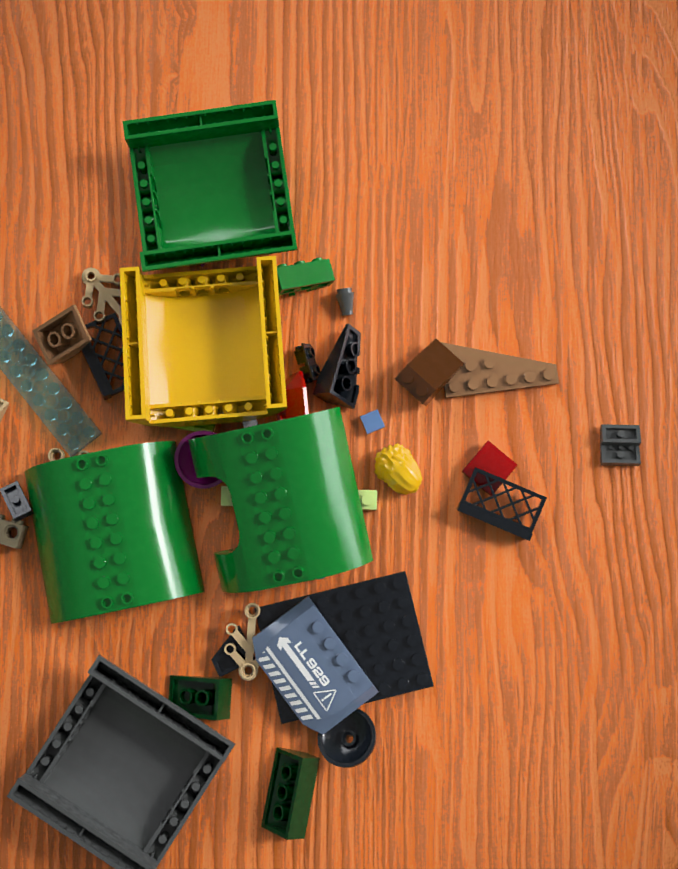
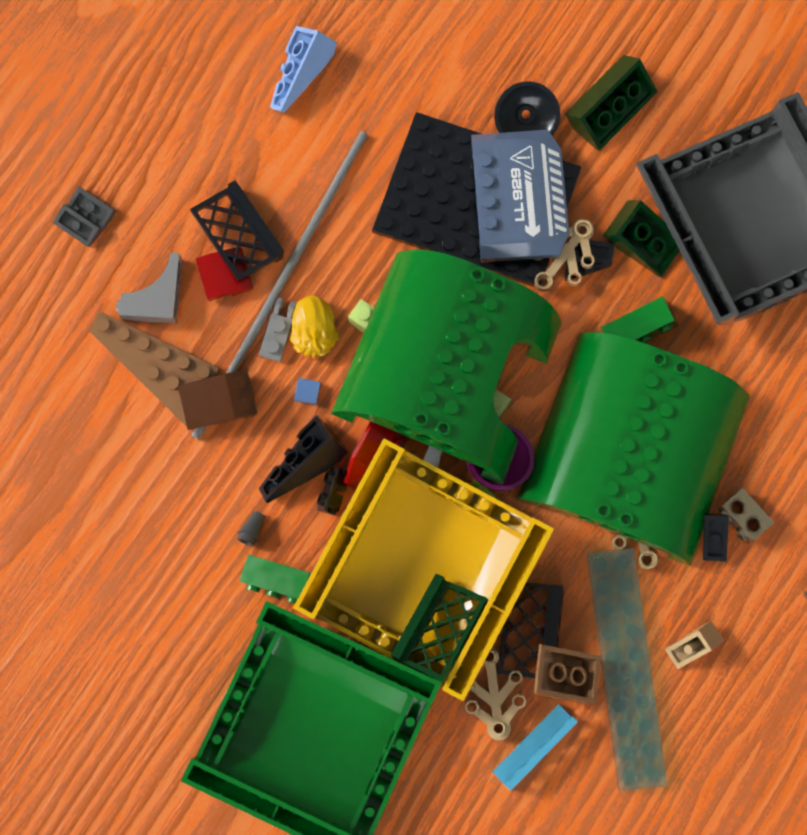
camera: 145 degrees left, 5 degrees down
none -> light grey arch [116,253,183,324]
none -> light grey piece [191,131,368,440]
none -> light grey hinge [259,297,297,363]
none -> light blue wedge [270,26,337,113]
none -> dark green fence [391,574,488,683]
none -> medium azure fence [492,704,578,791]
none -> green wedge [601,296,679,343]

